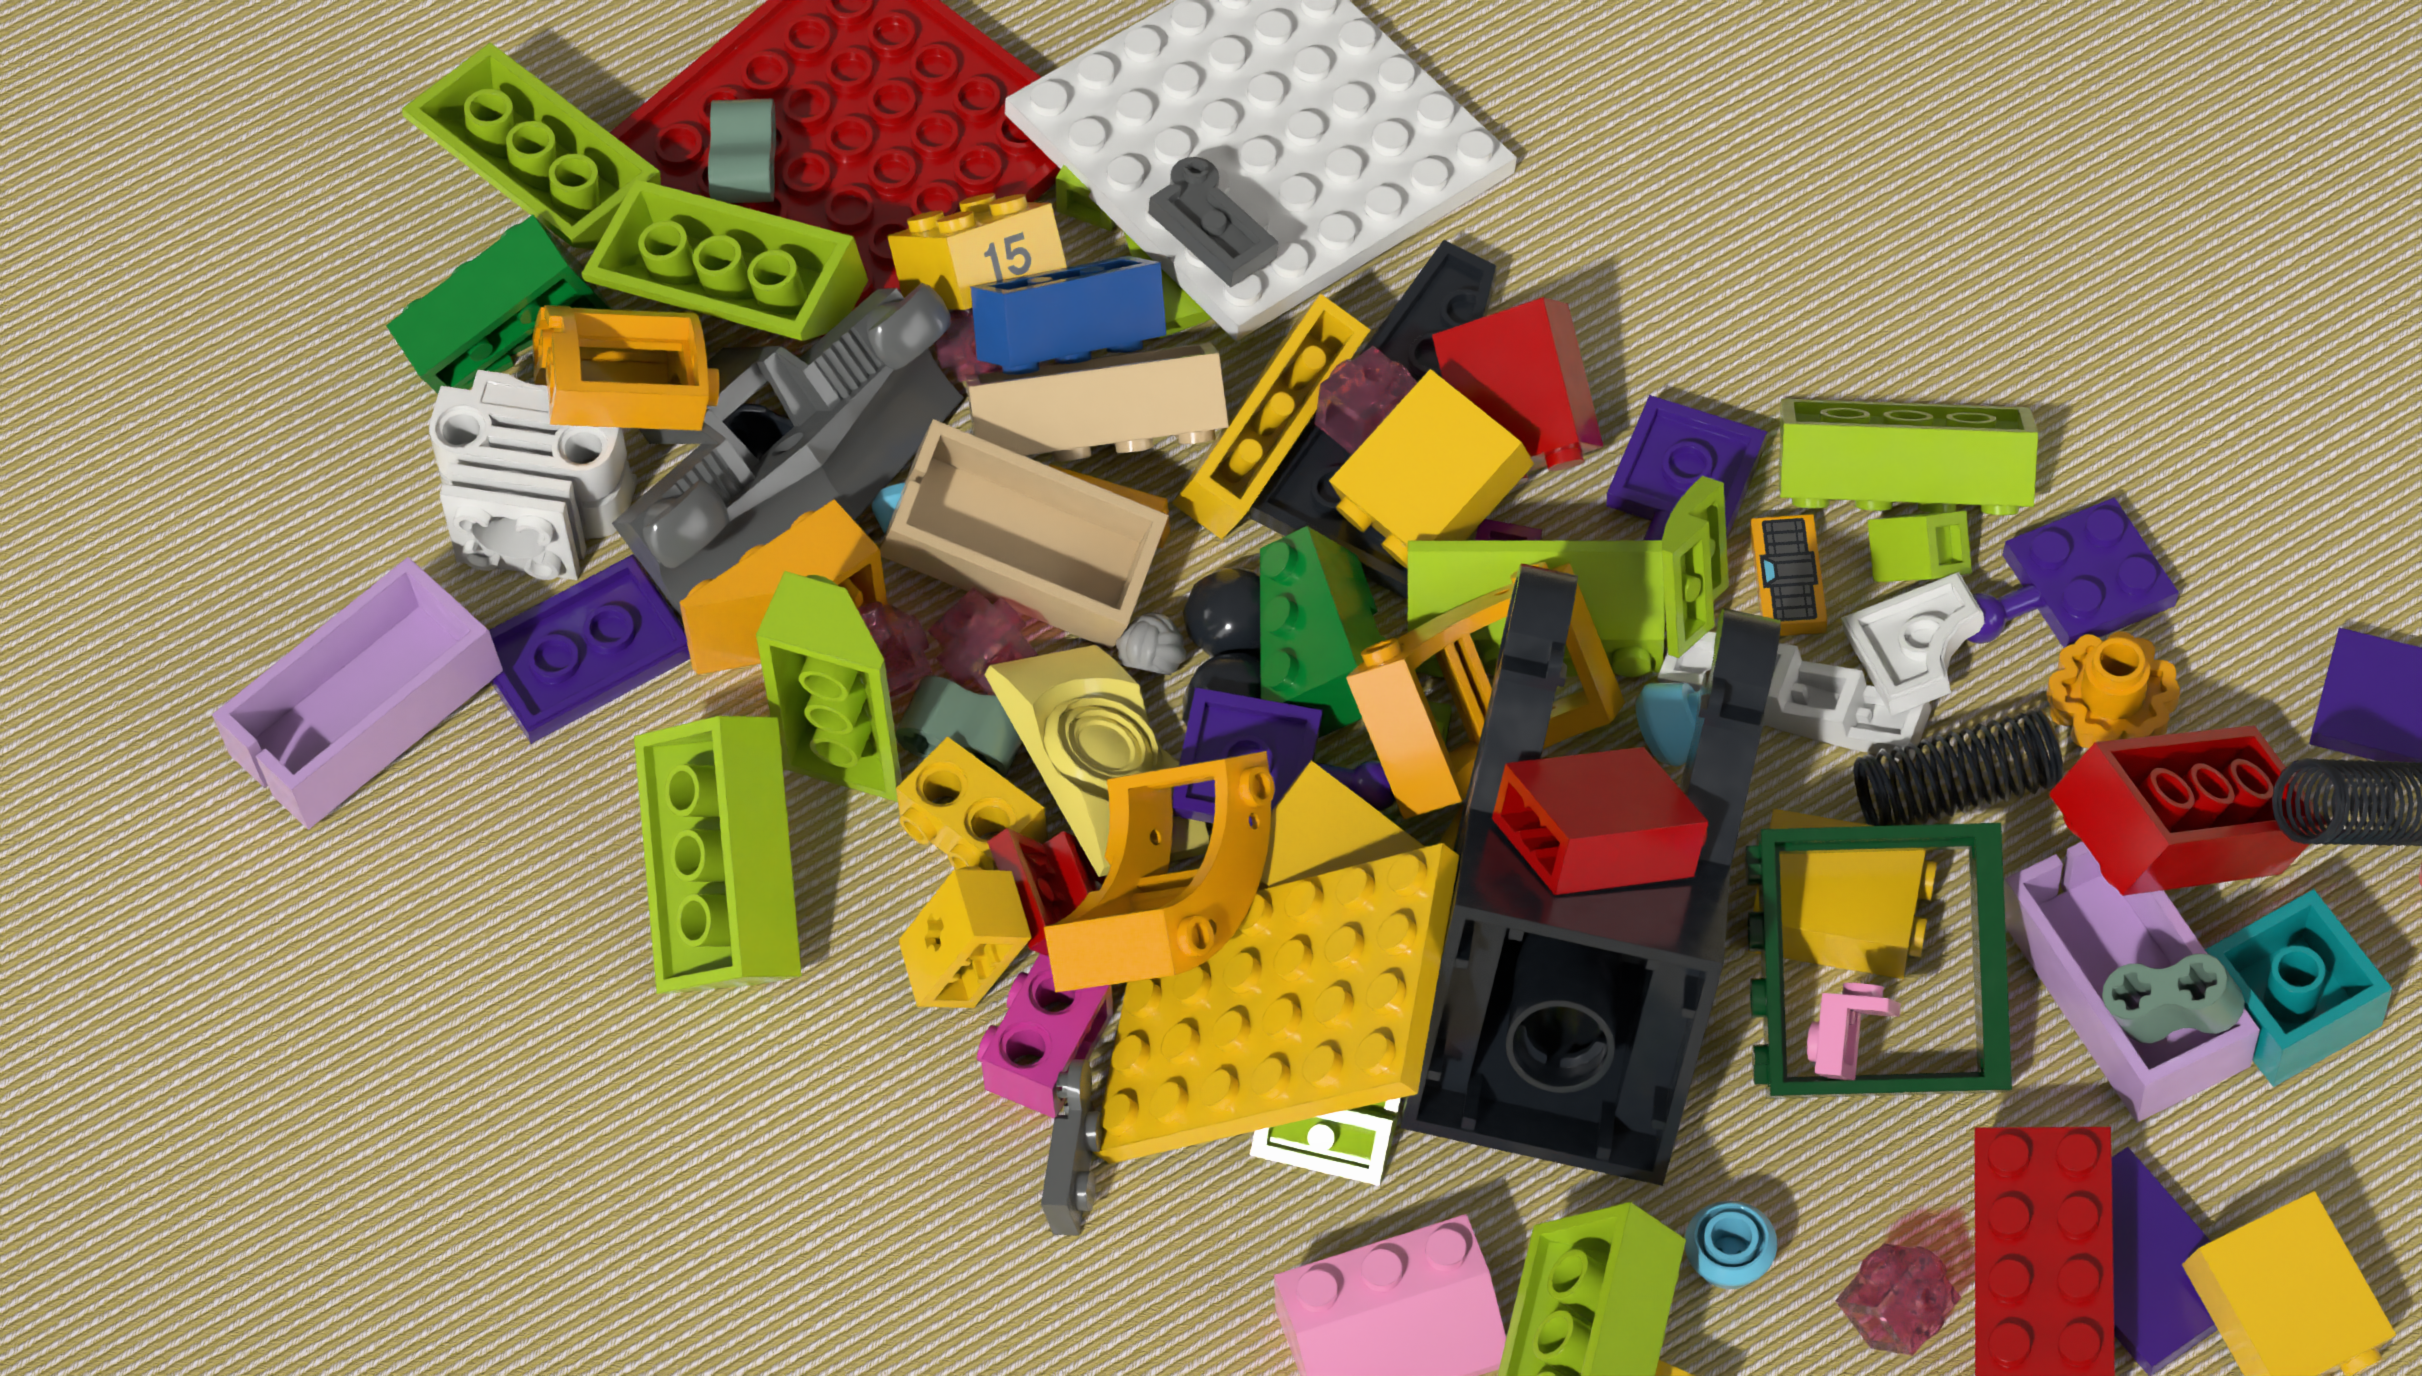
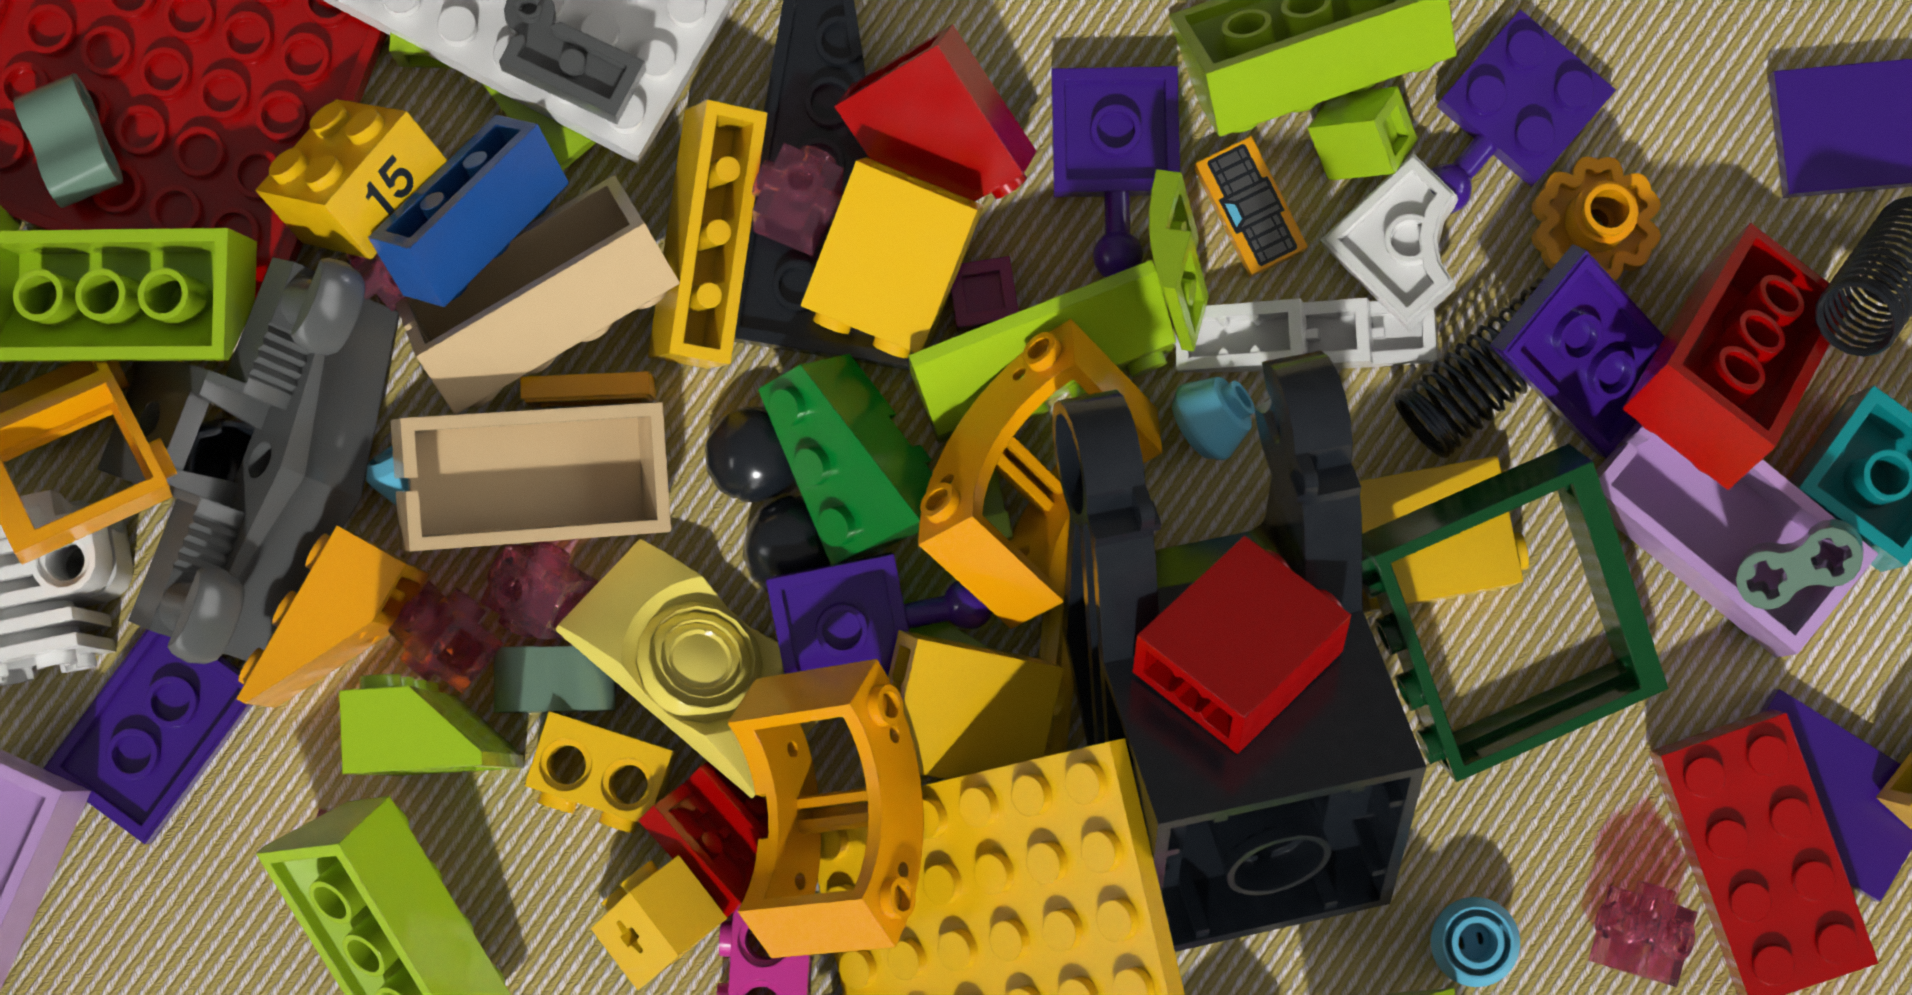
camera: 25 degrees left, 25 degrees up
light grey piece [1116,612,1186,675] -> none
bright pink bracket [1807,983,1901,1080] -> none
none -> dark purple tile [1490,244,1665,458]

